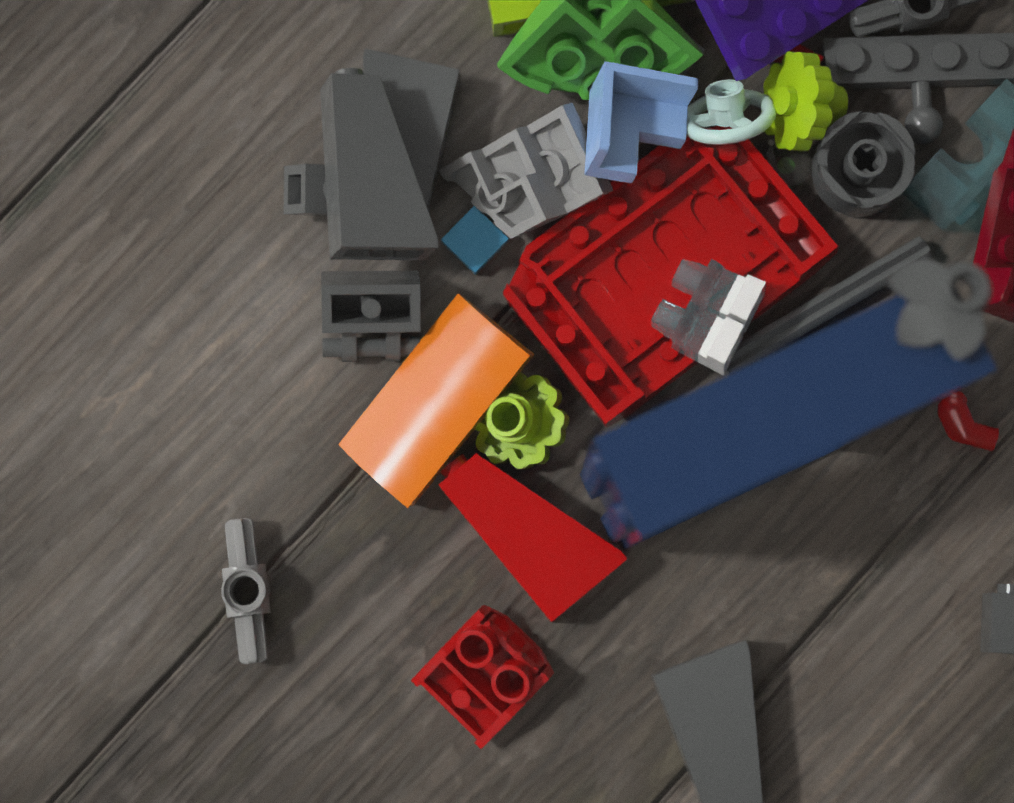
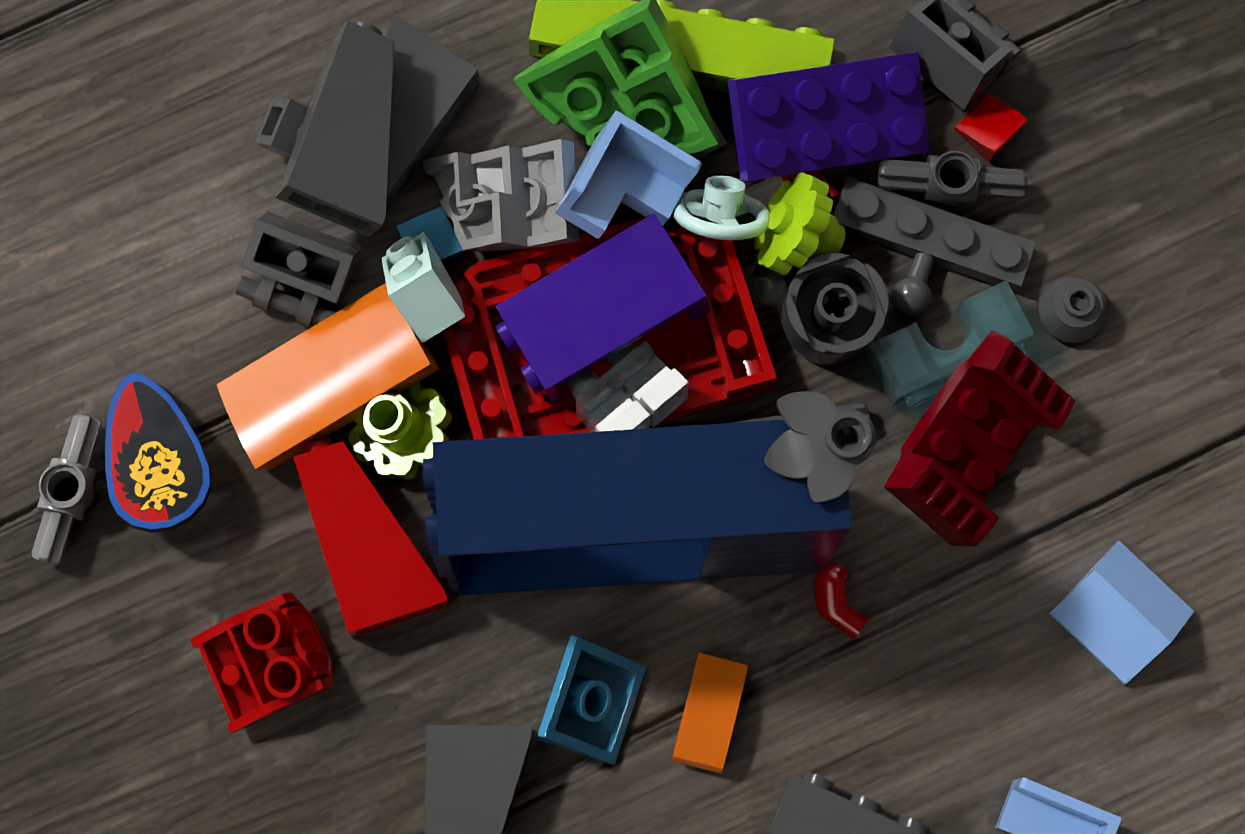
camera: 15 degrees right, 5 degrees down
none -> shield [105,373,212,533]
none -> light aqua slope [382,232,465,343]
none -> dark purple panel [495,213,710,404]
none -> dark azure slope [537,635,647,765]
none -> orange slope [671,653,749,774]

